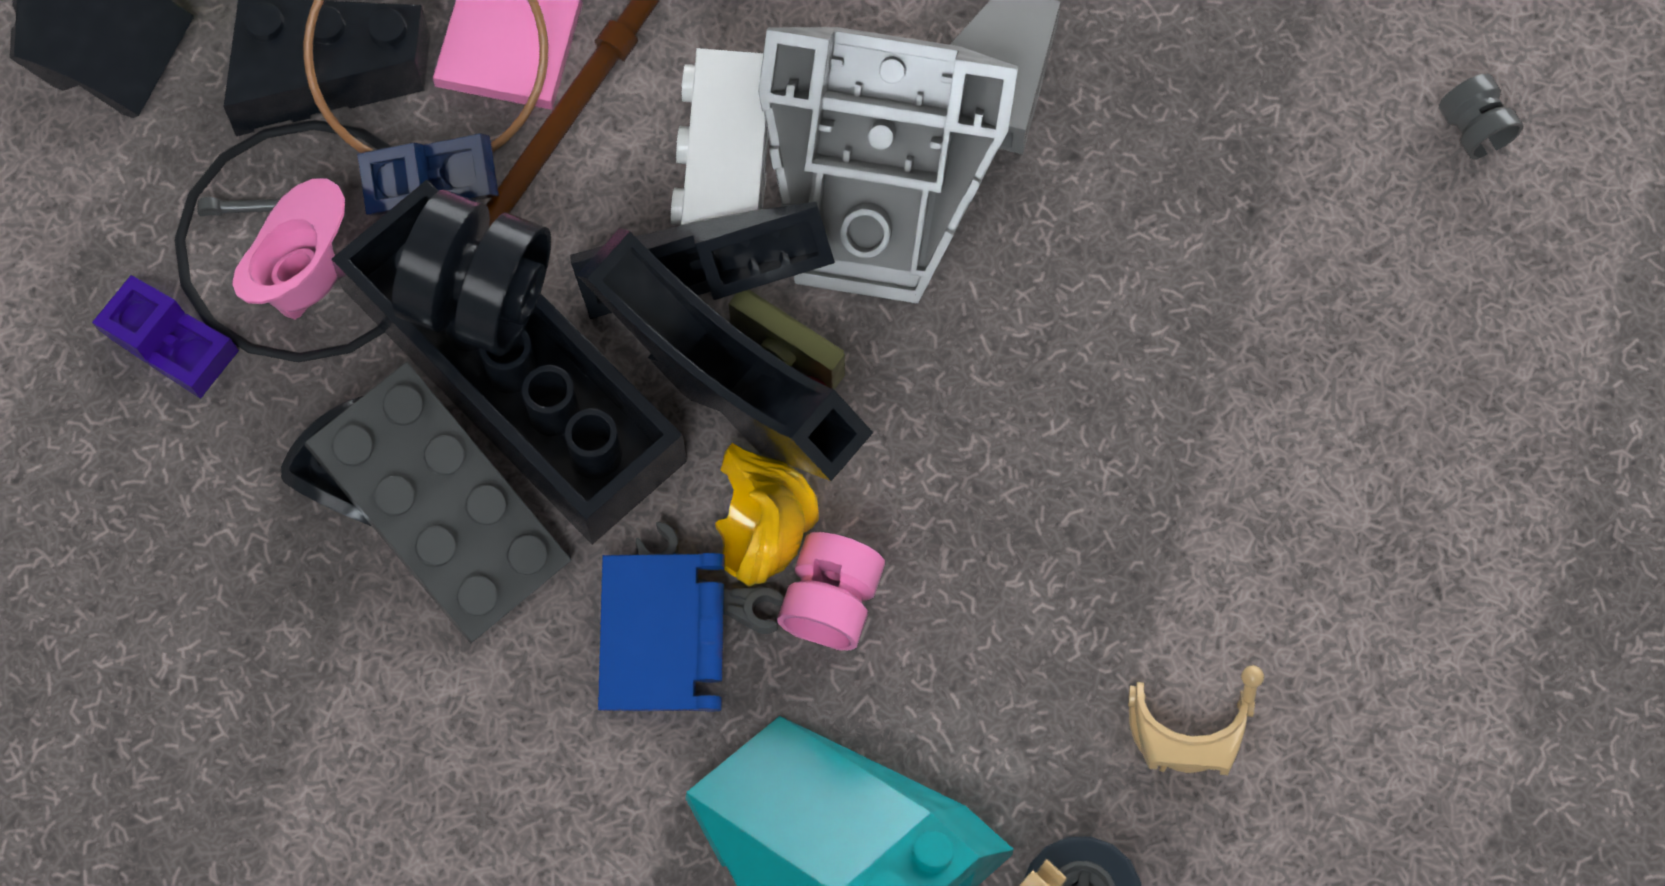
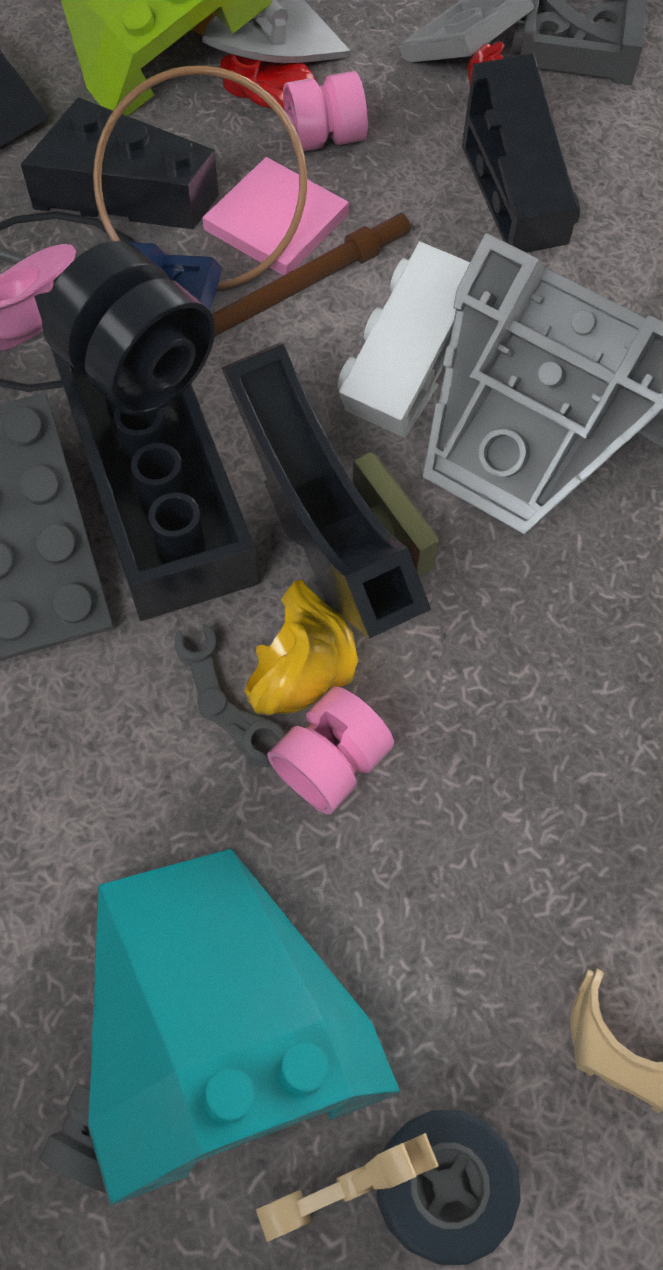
camera: 20 degrees right, 5 degrees down
black slope [570,202,835,319] -> none
blue piece [598,553,725,712] -> none

